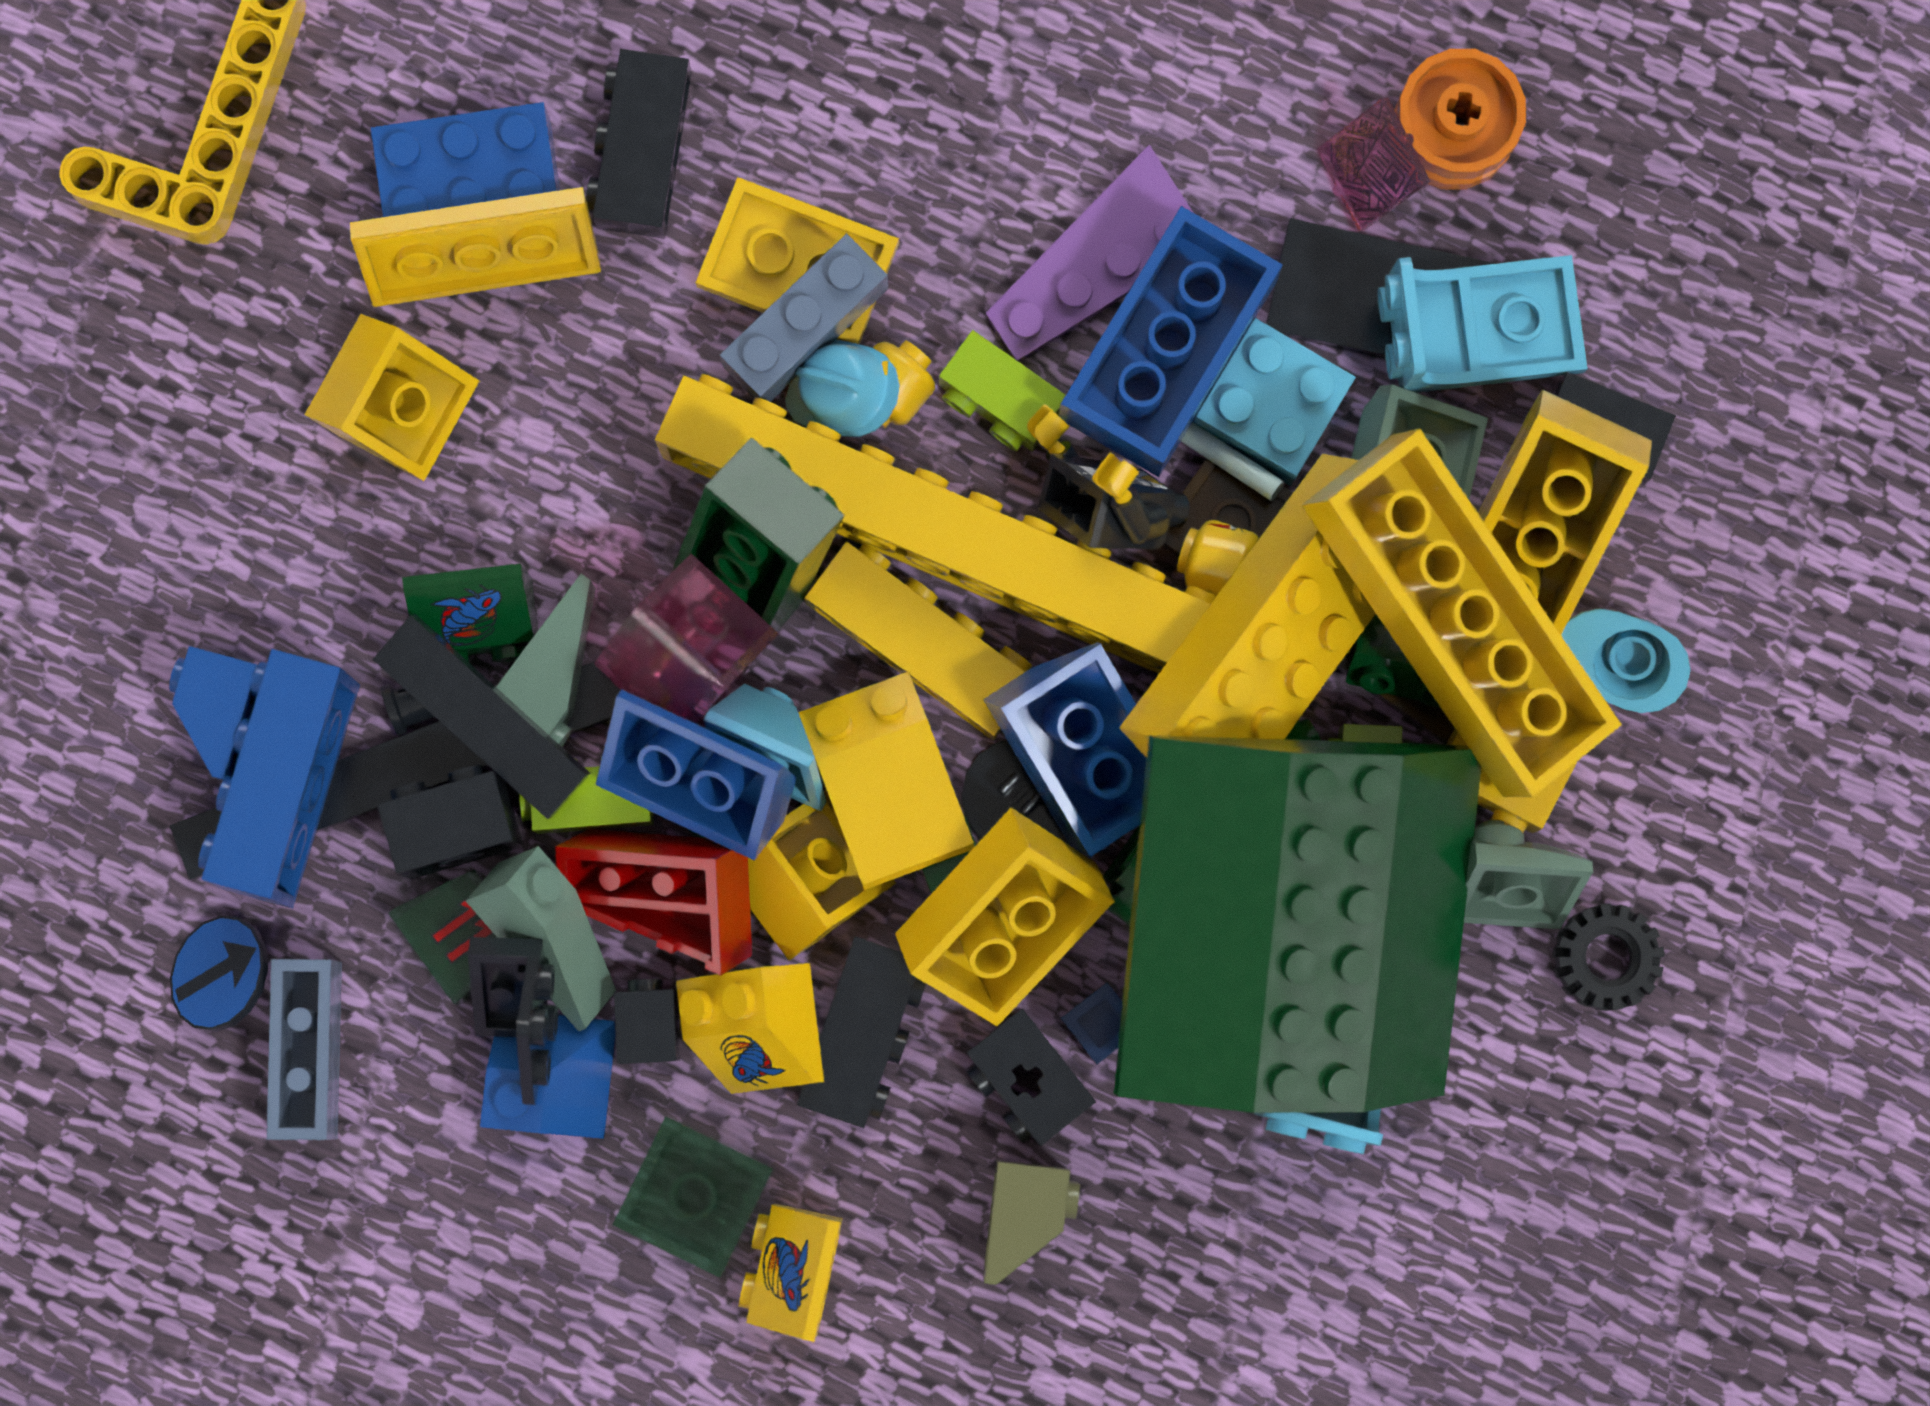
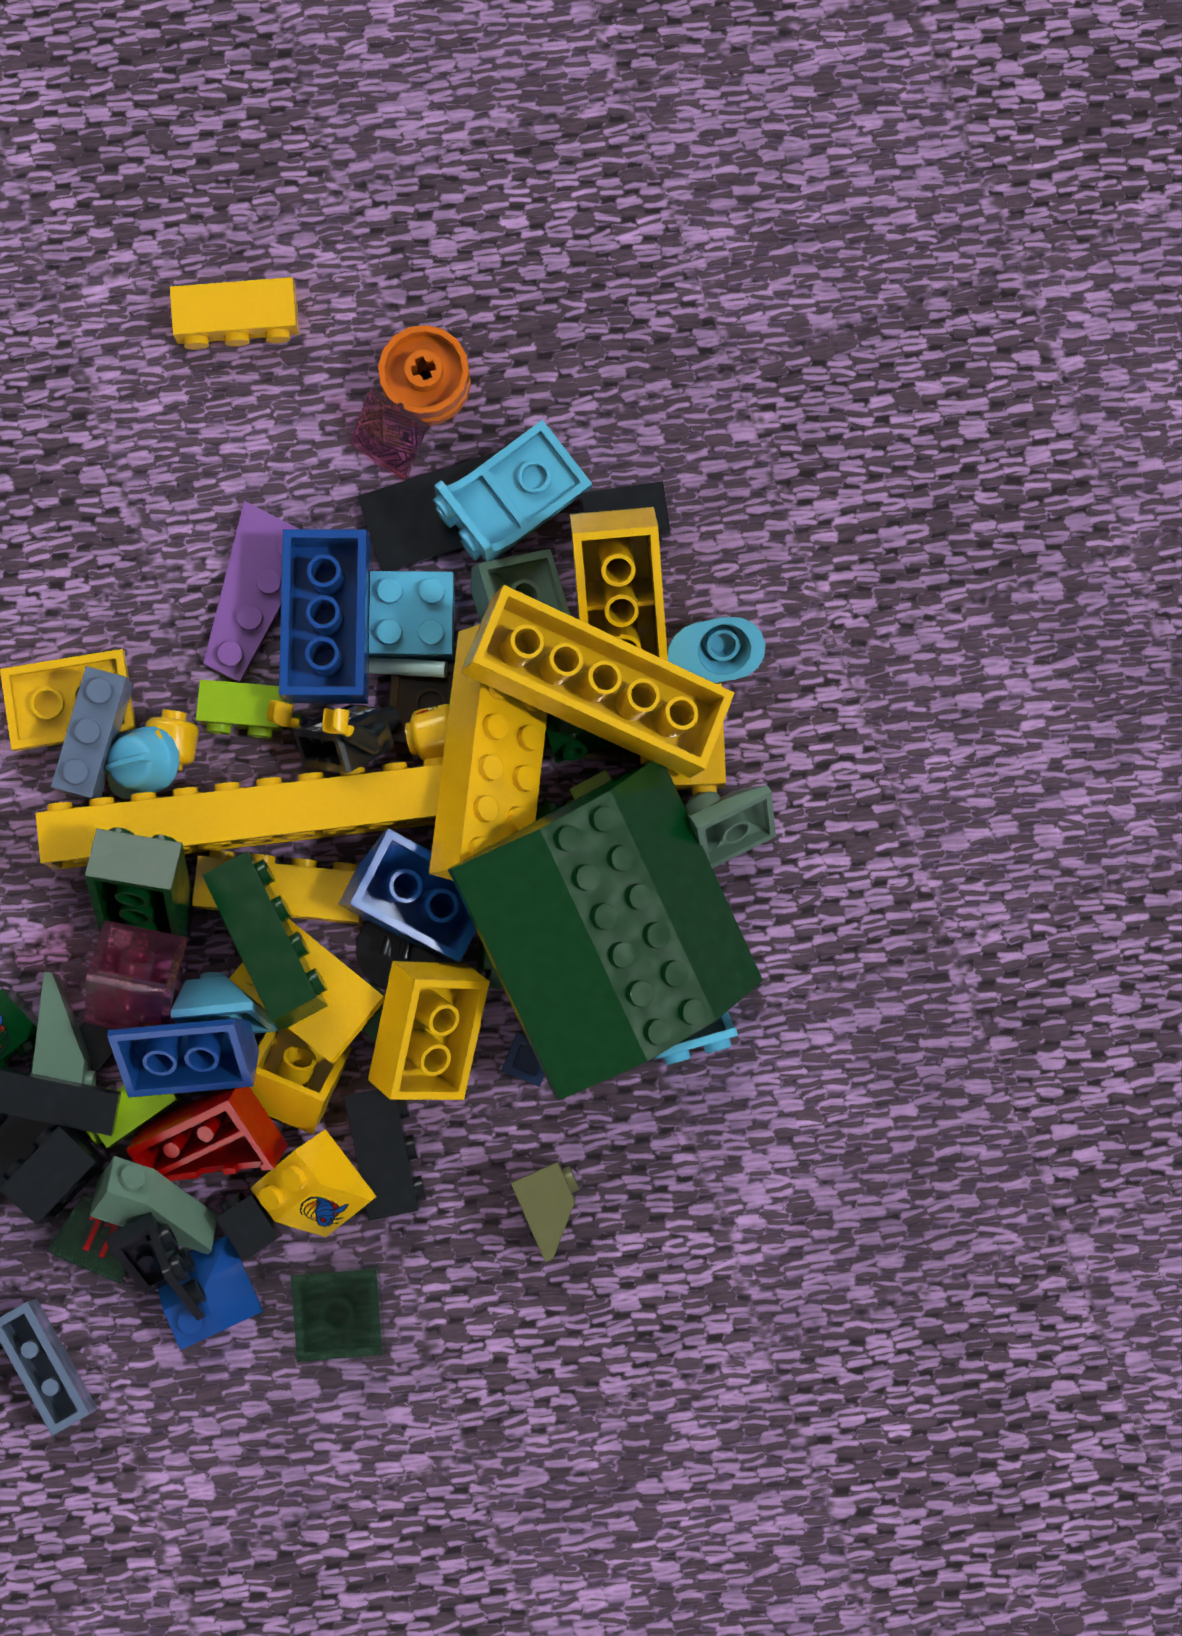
camera: 25 degrees left, 0 degrees up
yellow slope [738,1203,843,1342] -> none
black brick [965,1009,1096,1146] -> none
black tyre [1552,904,1665,1011] -> none
none -> dark green brick [202,851,328,1030]

